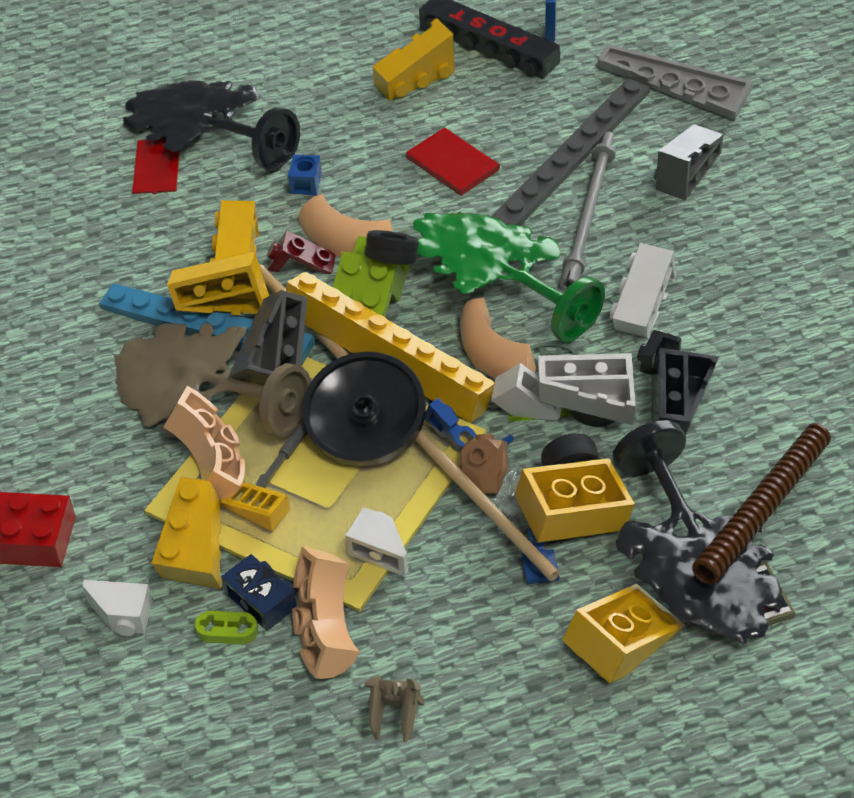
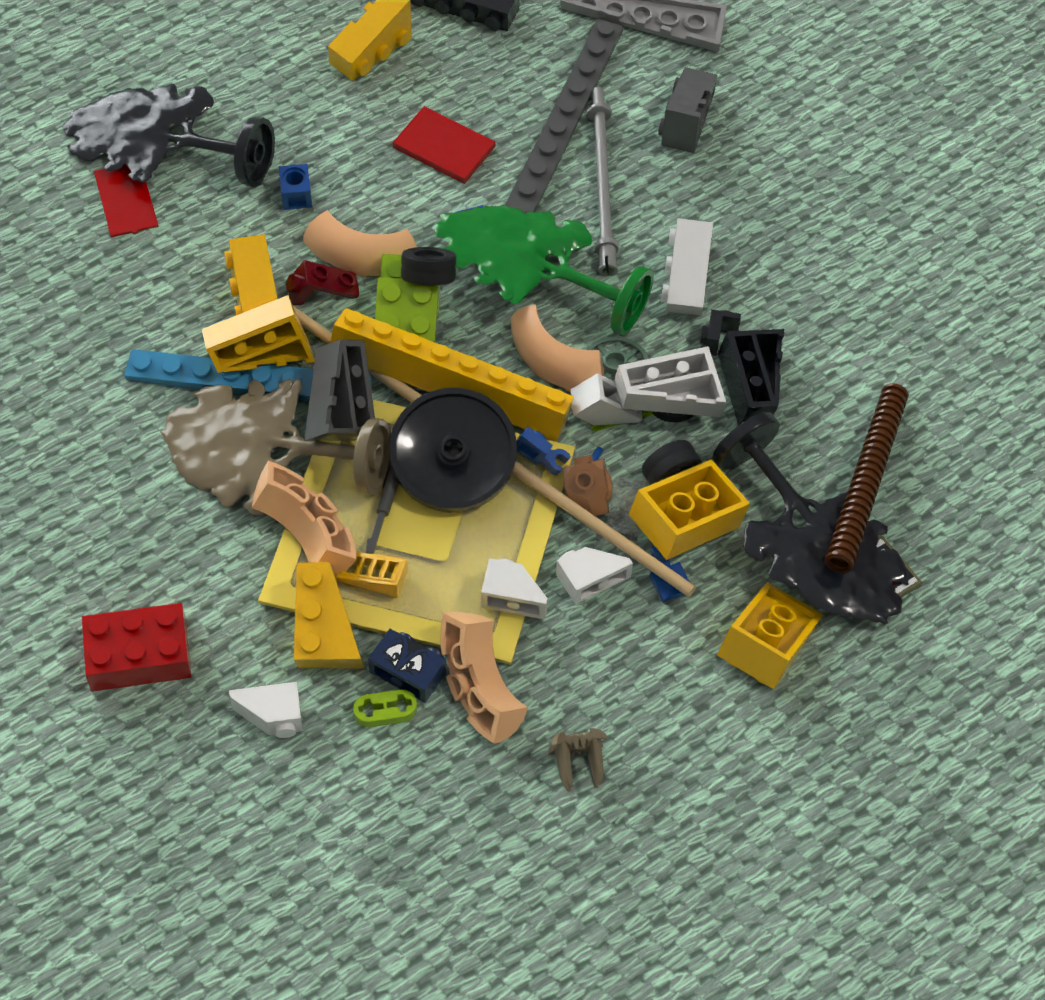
camera: 20 degrees left, 10 degrees up
none -> white slope [556,547,633,604]

